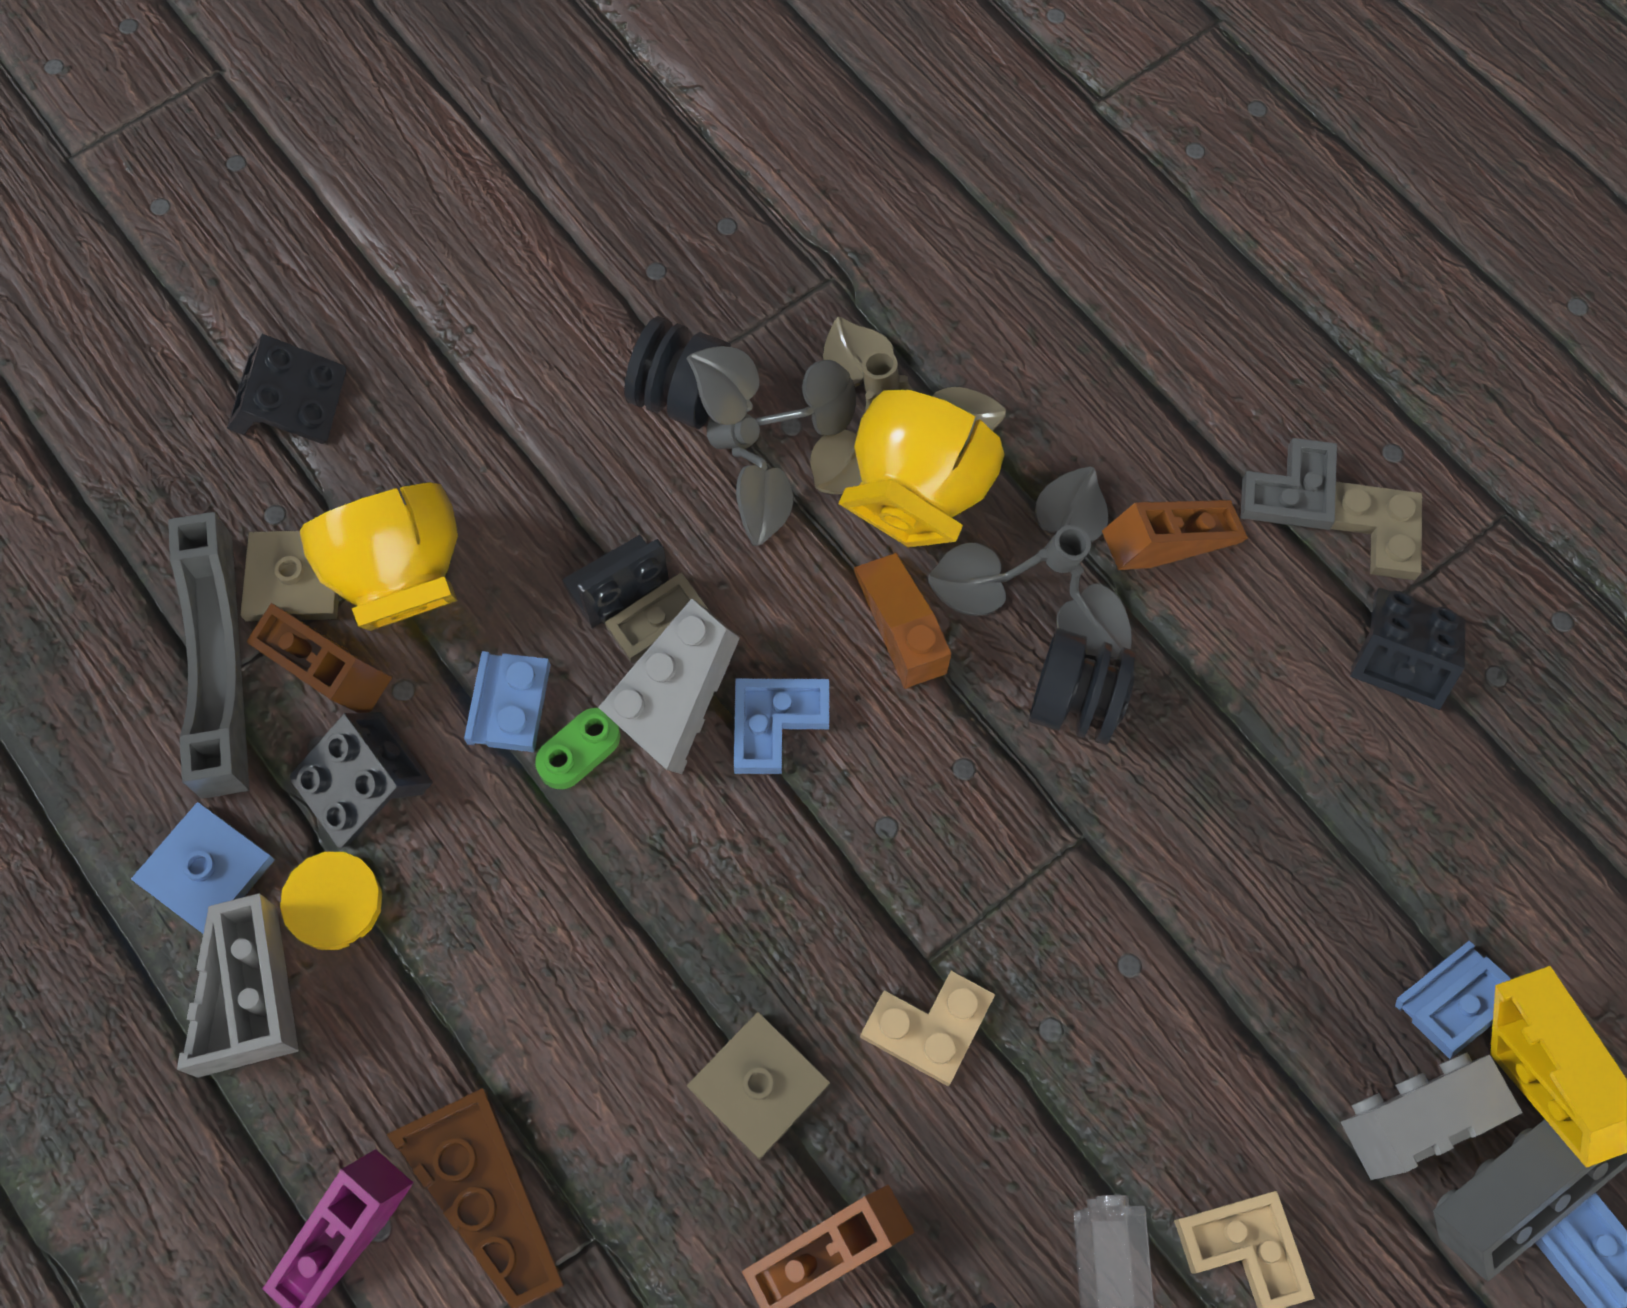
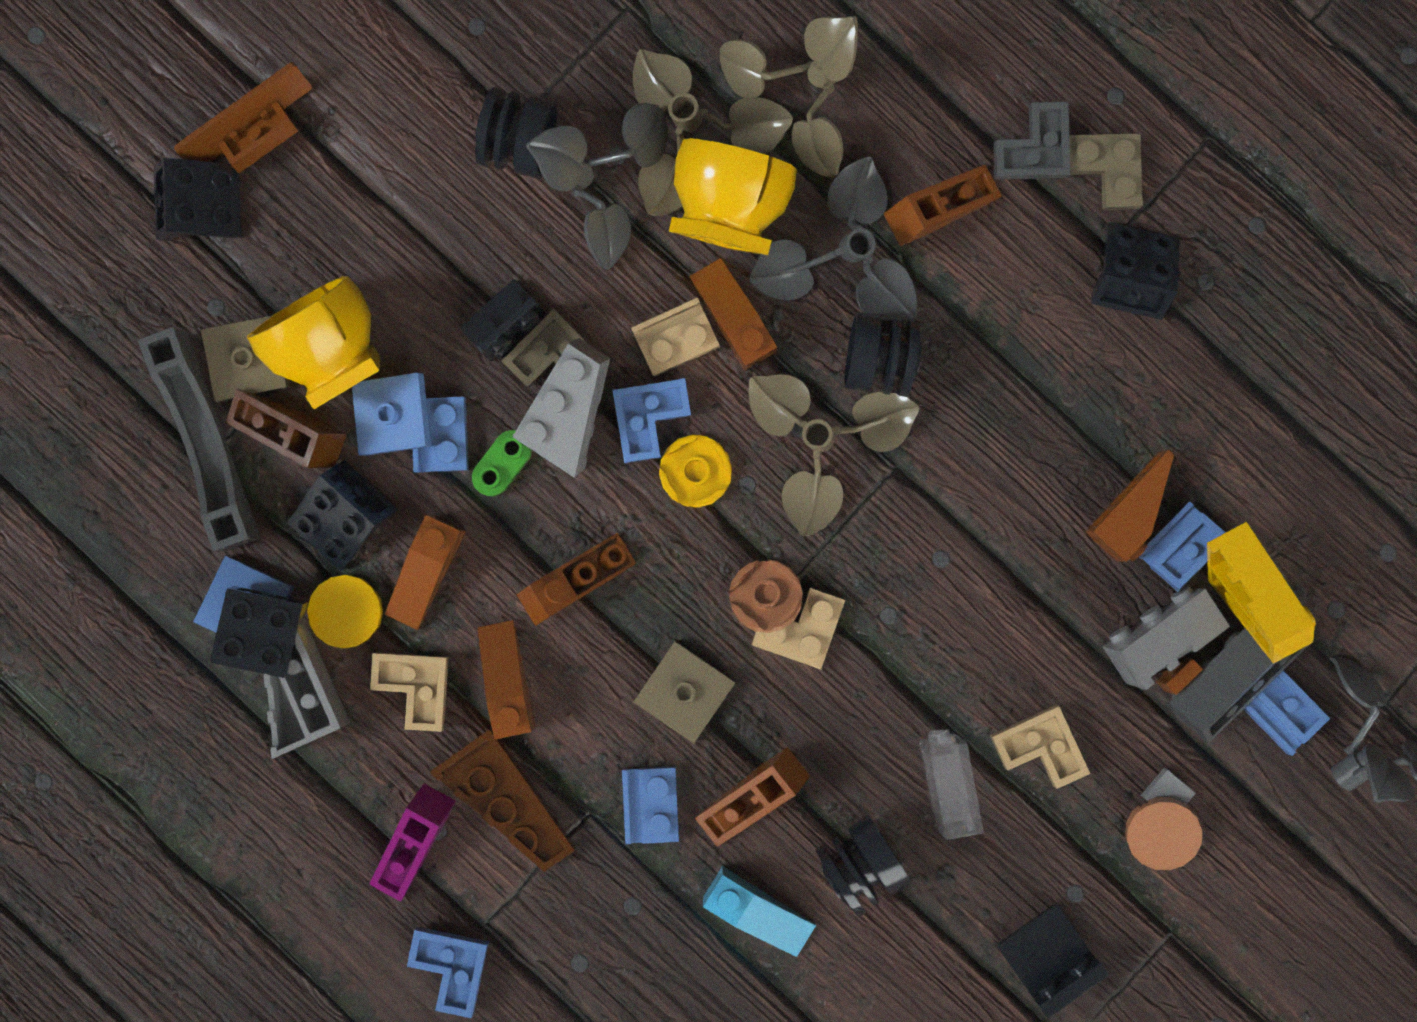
camera: 10 degrees left, 20 degrees up
none -> dark orange bracket [174,62,312,173]
none -> black bracket [210,586,308,678]
none -> medium blue plate [352,373,431,456]
none -> tan plate [370,652,449,732]
none -> dark orange slope [385,515,466,630]
none -> dark orange slope [477,620,536,740]
none -> dark orange slope [517,533,637,626]
none -> medium blue plate [622,766,679,844]
none -> tan plate [631,297,720,377]
none -> yellow tile [659,435,732,508]
none -> dark tan plant [719,16,858,178]
none -> nougat tile [729,560,803,633]
none -> dark tan plant [748,374,919,536]
none -> dark orange slope [1085,450,1174,562]
none -> dark orange plate [1156,657,1203,695]

